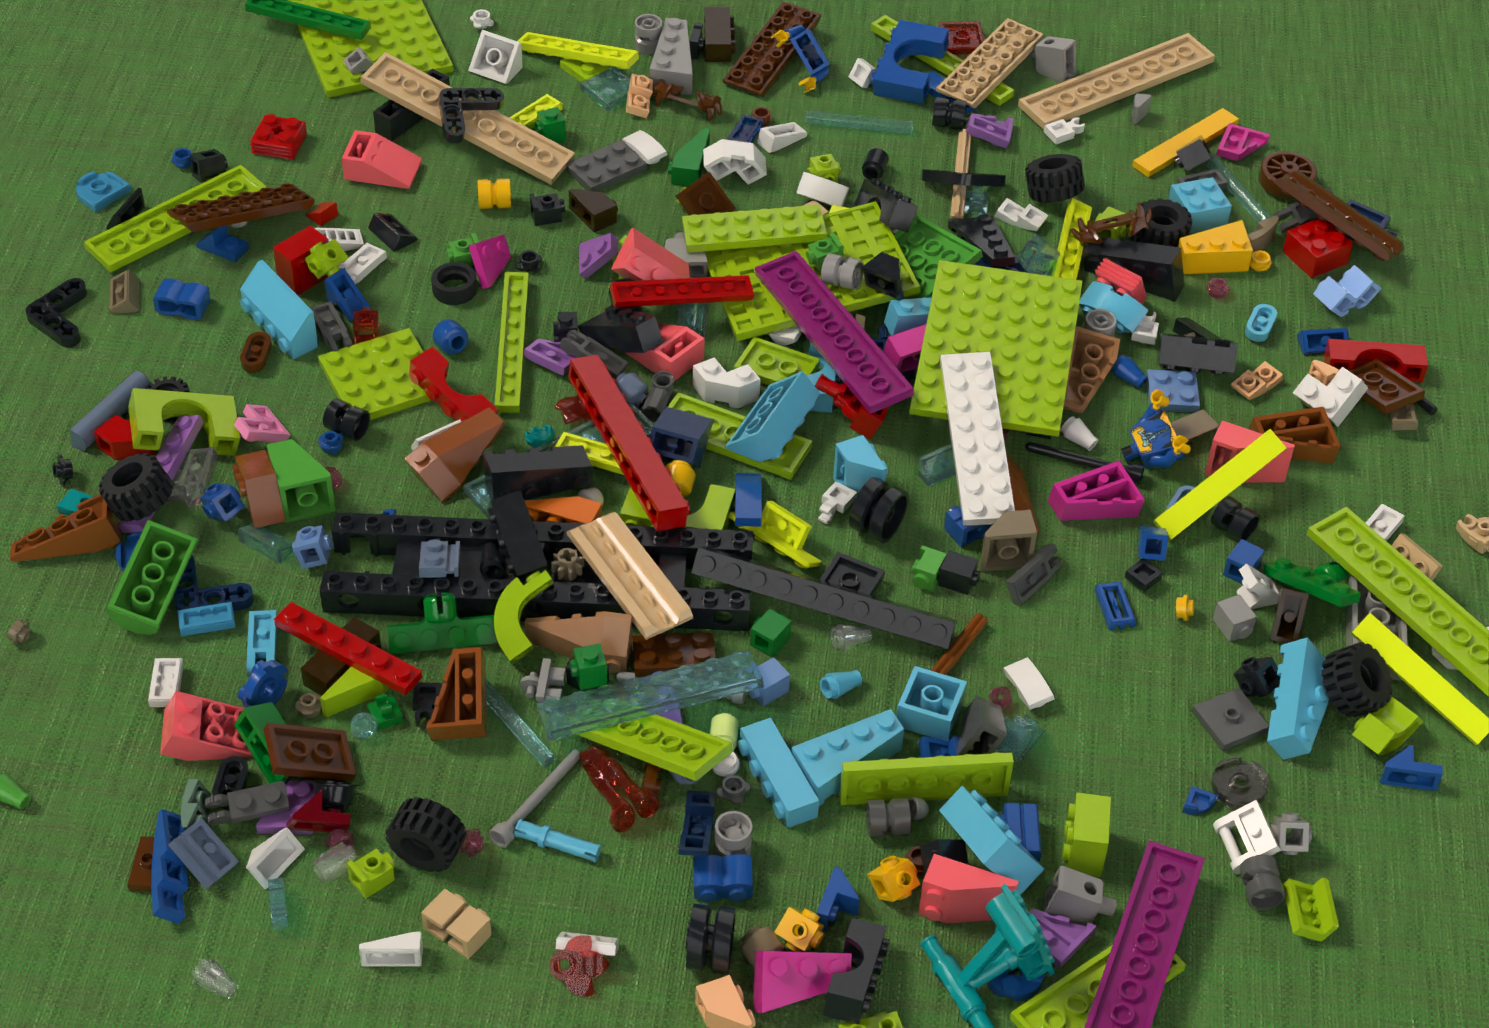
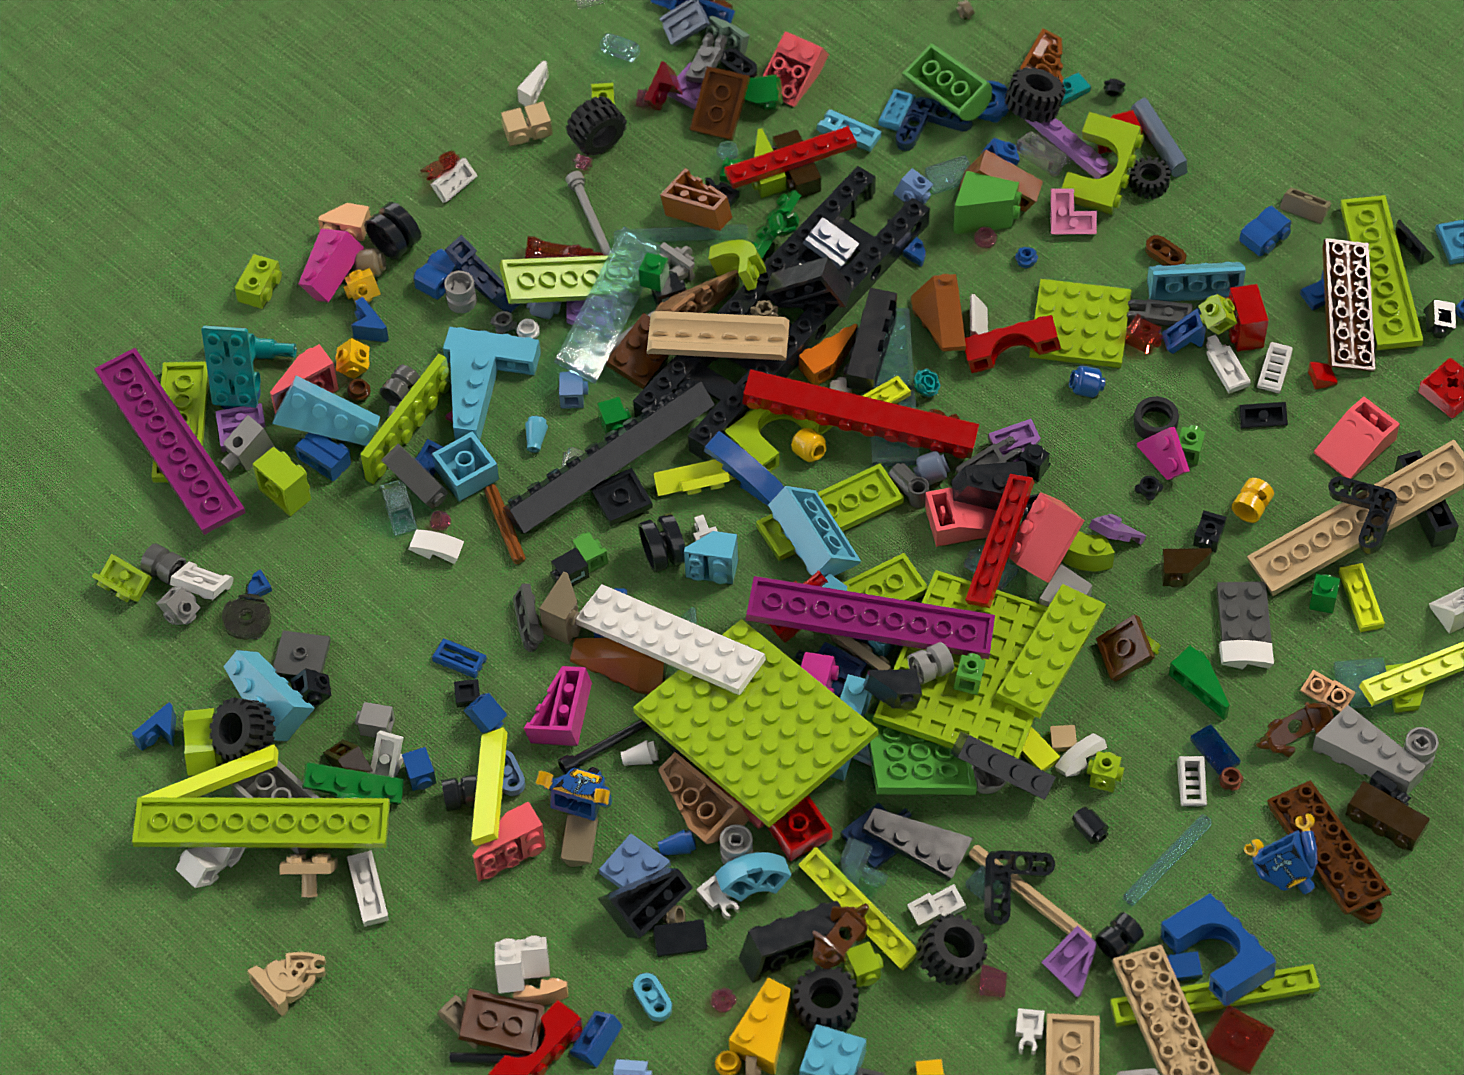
camera: 130 degrees right, 10 degrees up
black beam [25,278,87,348] -> none
white plate [148,658,184,707] -> none
blue plate [238,660,288,708] -> none
white slope [246,828,305,889] -> none
dark tan plate [295,693,322,719] -> none
black piece [300,777,362,813] -> none
clear brick [312,842,358,883] -> none
black wheel [323,398,370,441] -> none
lime plate [495,272,529,413] -> none
medium azure pin [514,819,602,863] -> none
dark blue slope [649,407,714,468] -> none
white brick [693,357,760,408] -> none
white brick [703,139,767,185] -> none
yellowish green brick [710,713,739,751] -> none
black arch [823,918,890,1024] -> none
white tile [848,58,877,88] -> none
black brick [920,839,969,875] -> none
coral brick [1095,258,1147,304] -> none
yellow plate [1176,595,1194,621] -> none
light nougat slope [1231,361,1283,400] -> none
dark orange wedge [1249,406,1341,464] -> none

